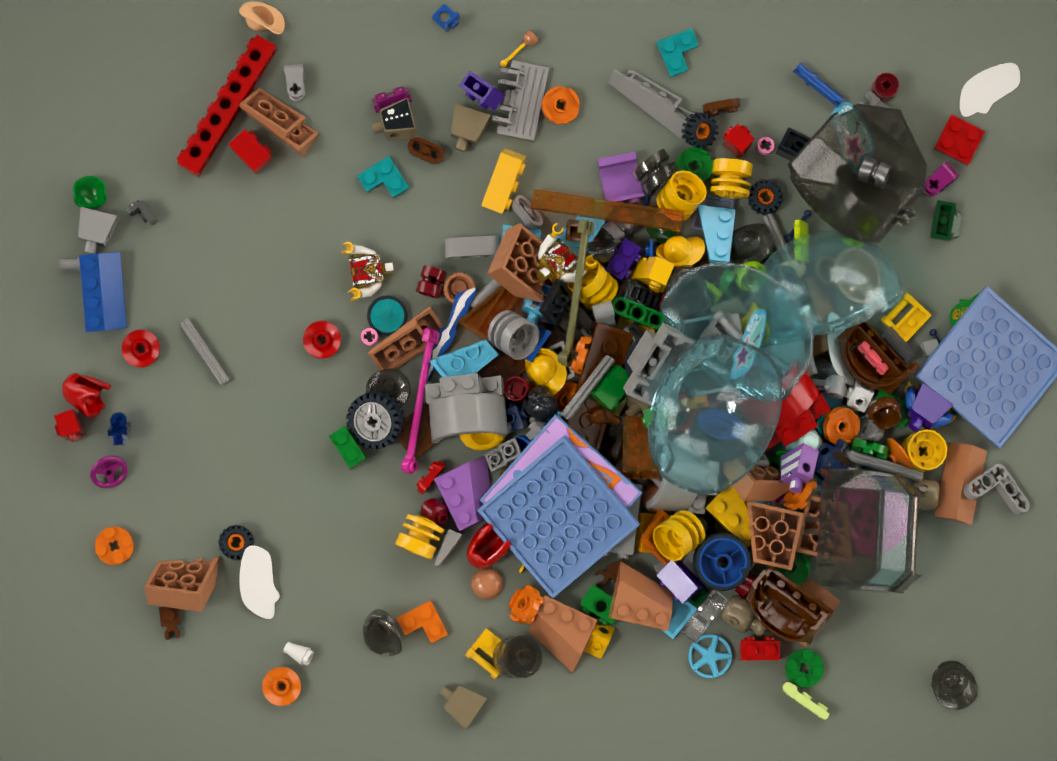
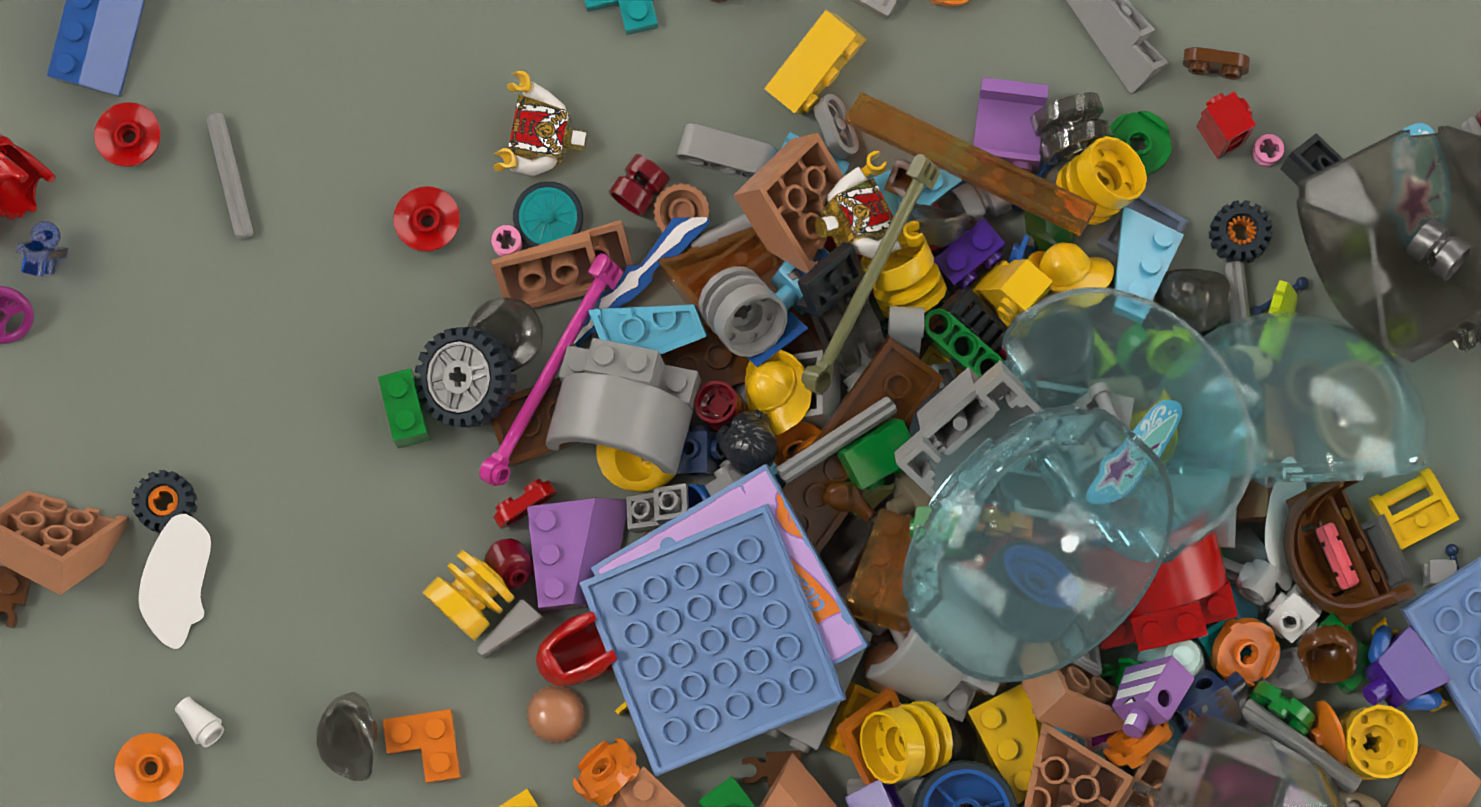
camera: 20 degrees right, 5 degrees down
orange plate [571,336,593,375] -> none
black bush [682,112,719,149] -> none
yellow wheel [710,158,753,199] -> none
blue pin [793,62,844,107] -> none

